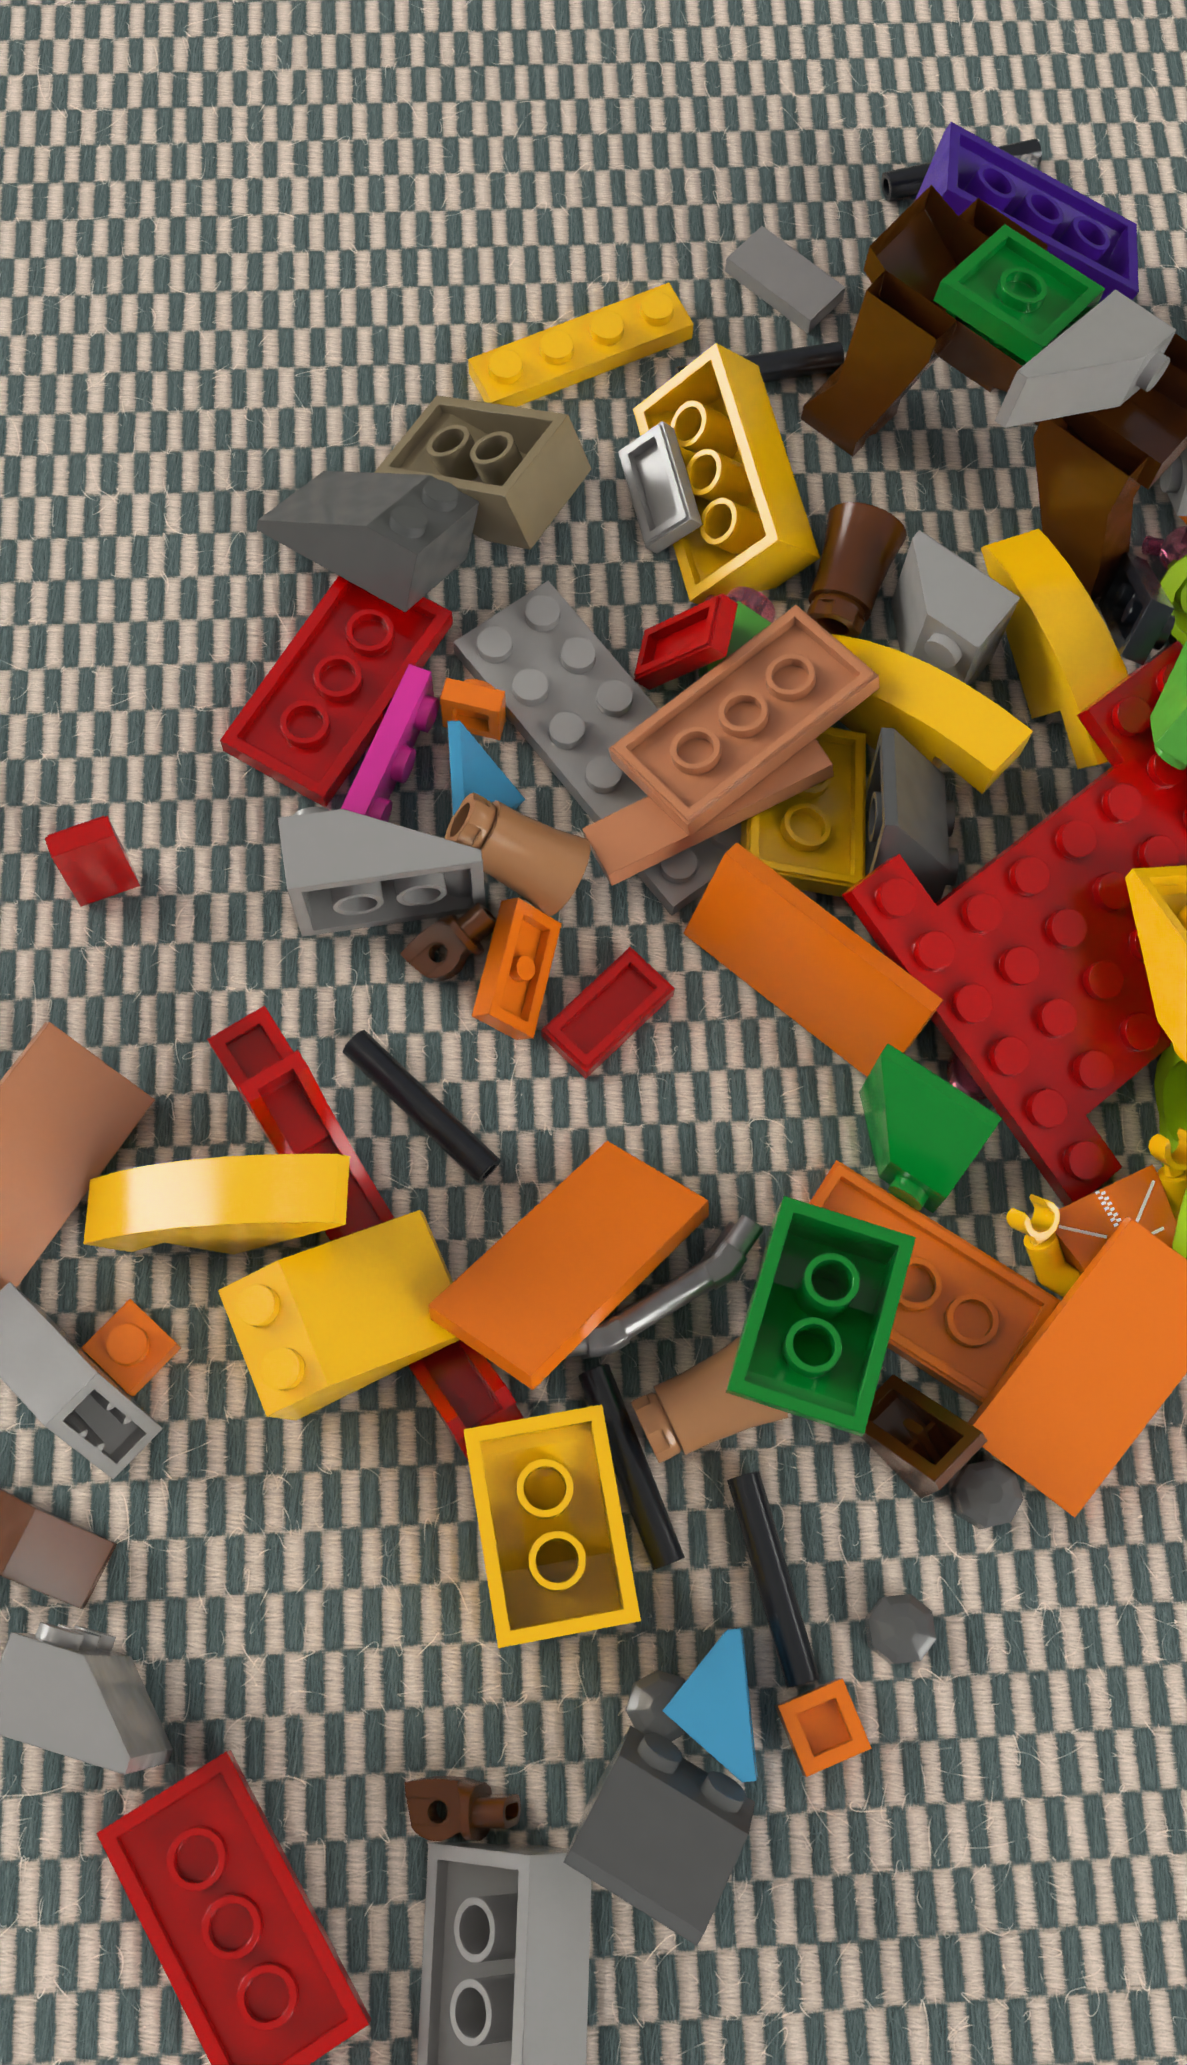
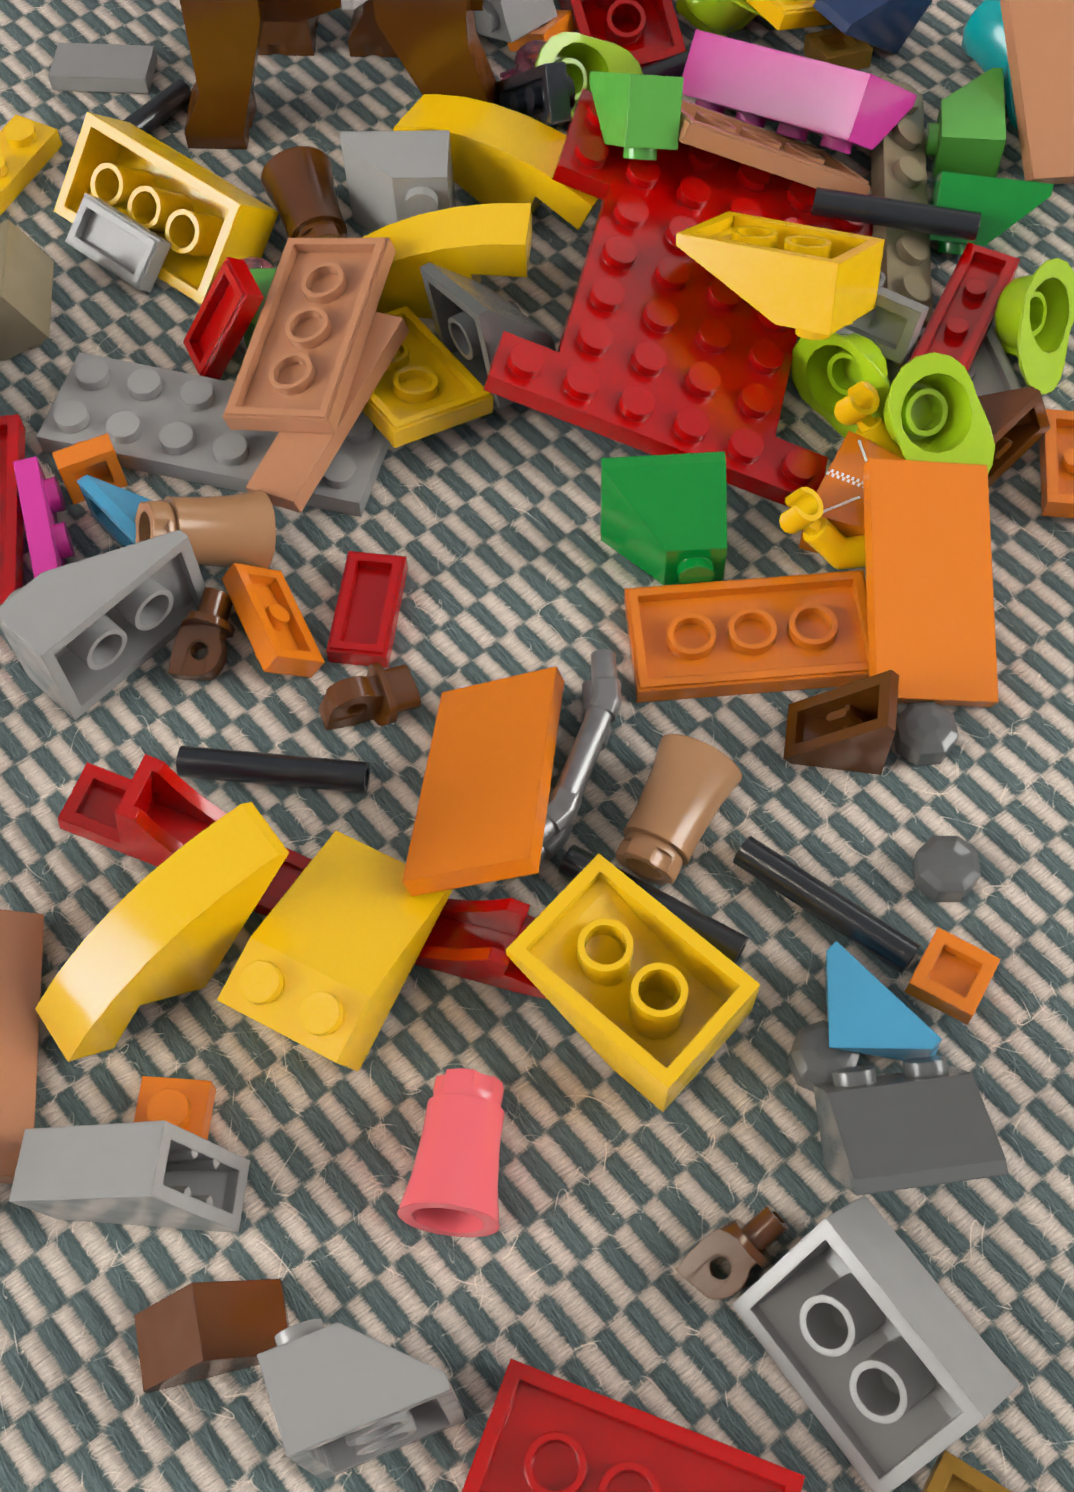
camera: 30 degrees left, 10 degrees down
orange tile [683,843,943,1077] -> none
green slope [725,1196,916,1437] -> none
none -> reddish brown piece [318,662,421,730]
none -> coral plant [397,1068,505,1238]

